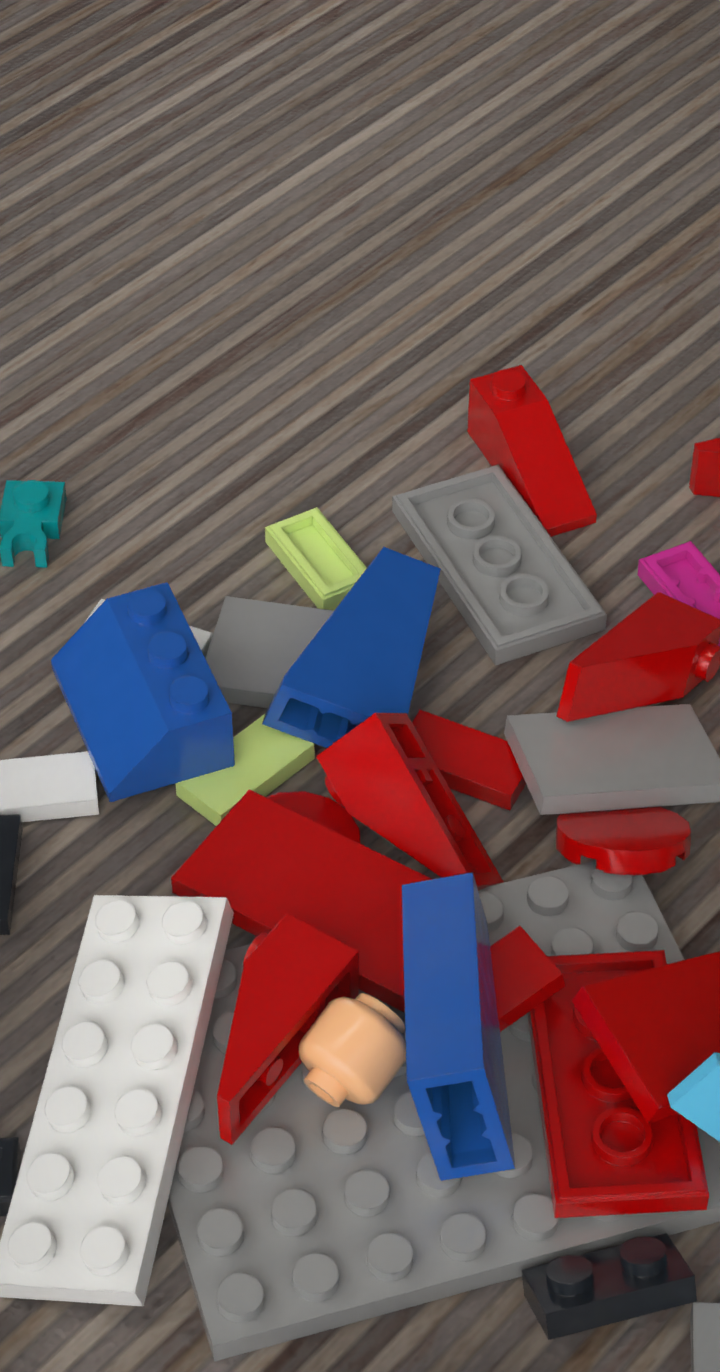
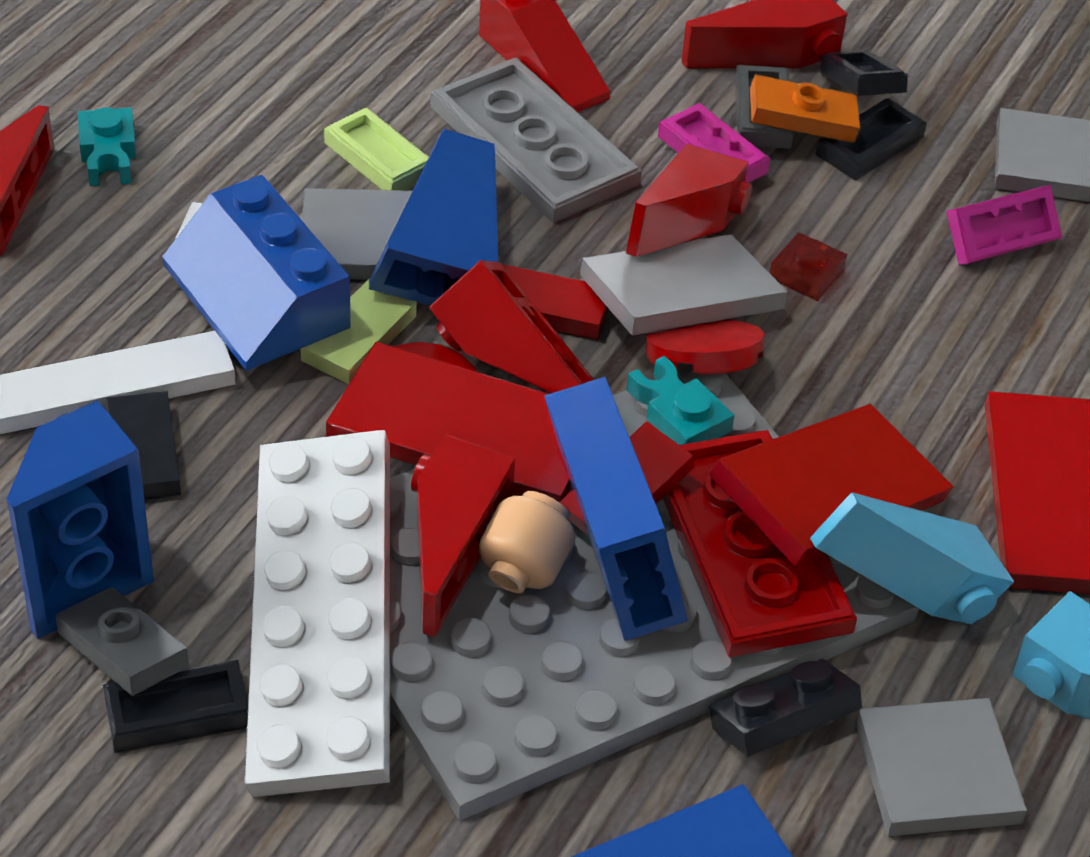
camera: 15 degrees left, 0 degrees up
none -> teal plate [626,356,735,445]

